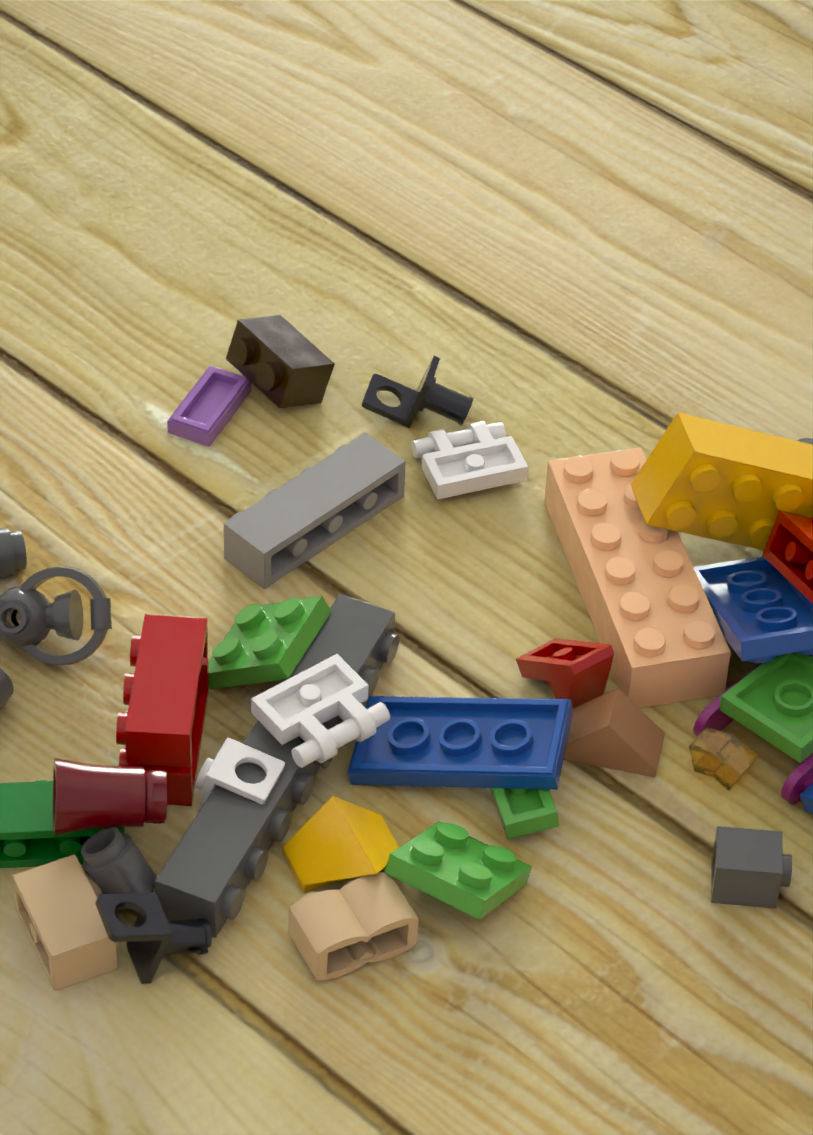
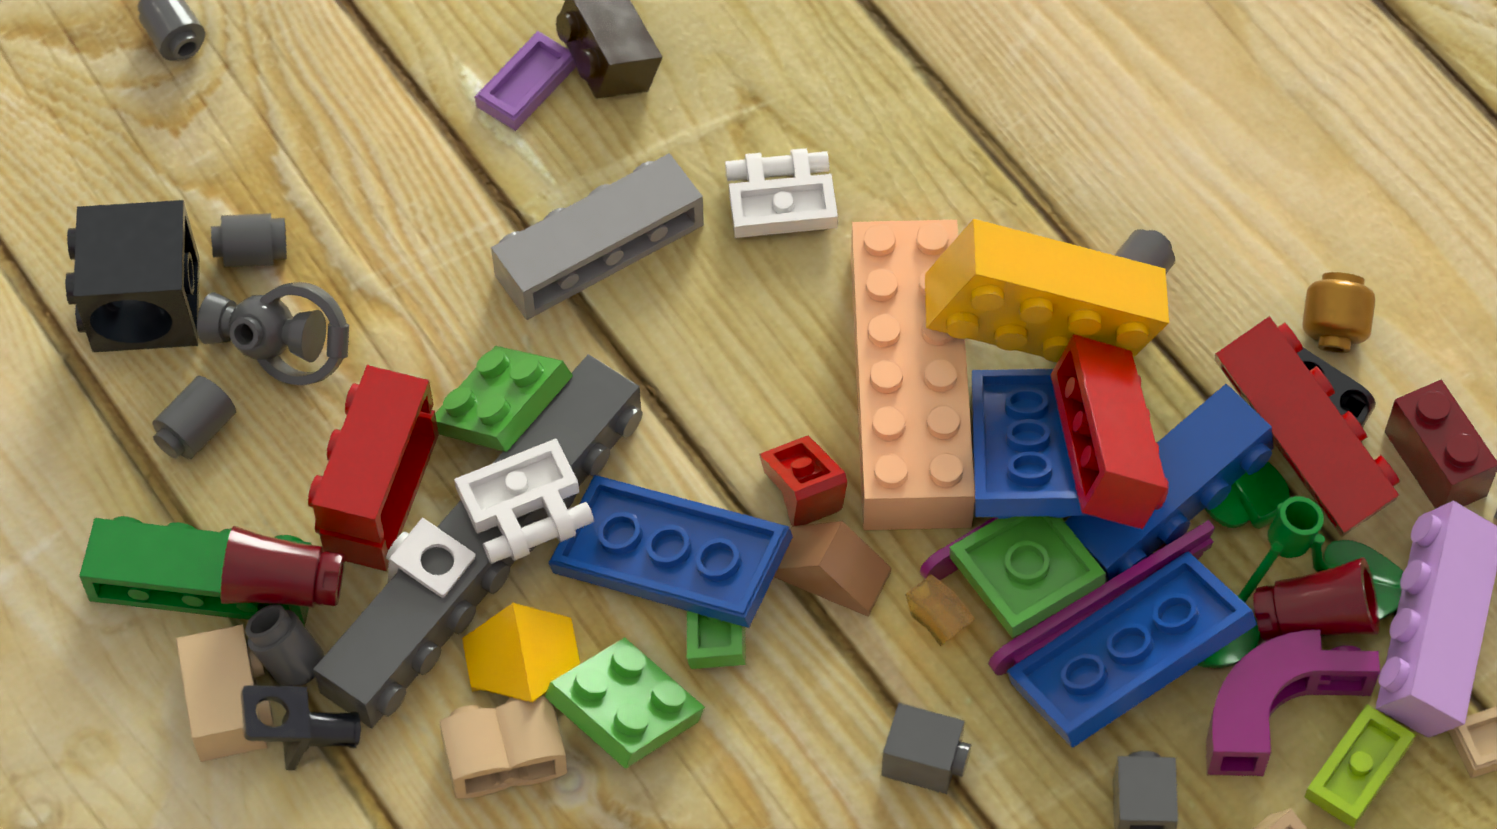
camera: 15 degrees right, 15 degrees up
black bracket [361,356,474,428] -> none

